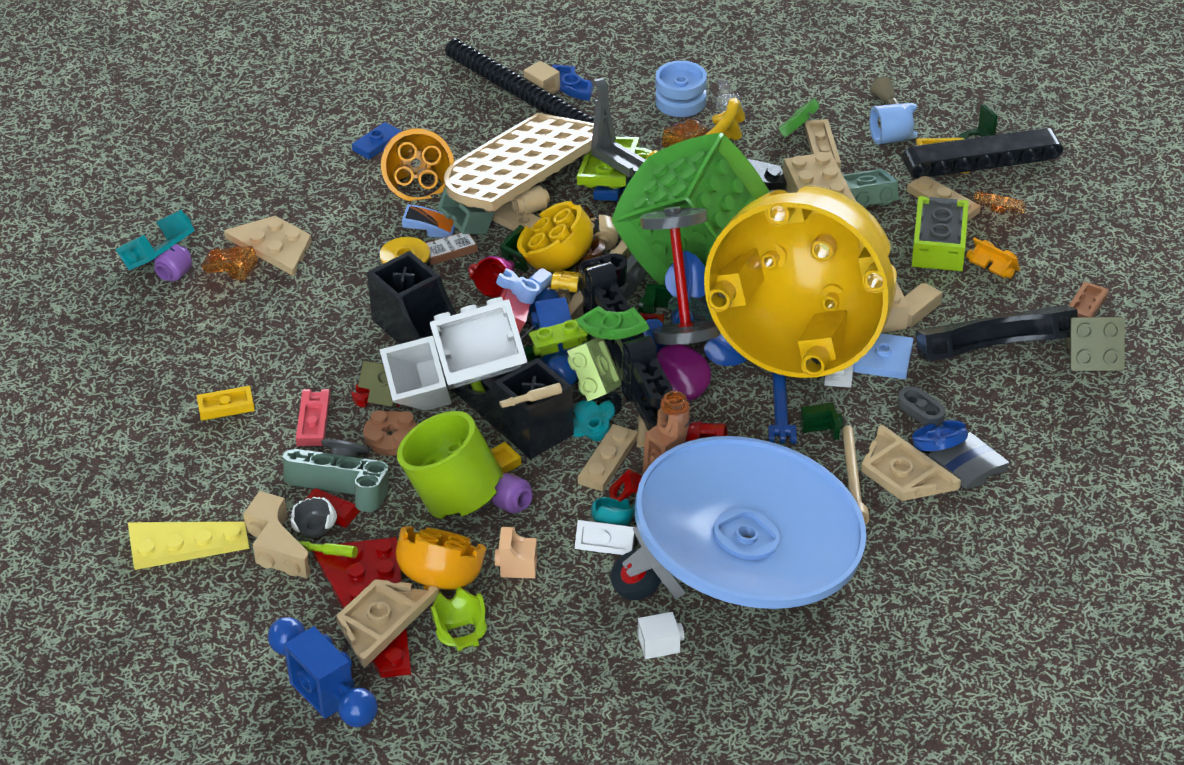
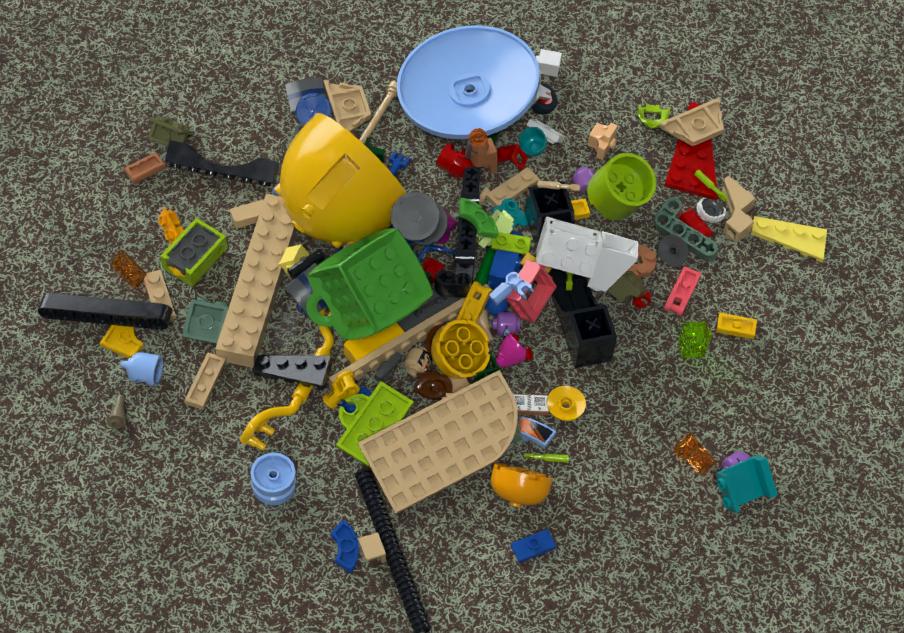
camera: 160 degrees left, 15 degrees up
tan wing [224,216,312,276] -> none
blue brick [268,617,378,728] -> none
light orange cylinder [396,526,486,592] -> none
dark grey hinge [591,78,645,177] -> none
clear orange plate [662,119,708,148] -> none
clear plate [715,79,745,113] -> none
bright green tile [778,97,820,137] -> none
dark green bracket [959,104,997,139] -> none
none -> lime piece [524,453,569,463]
none -> clear neon green brick [678,321,712,359]

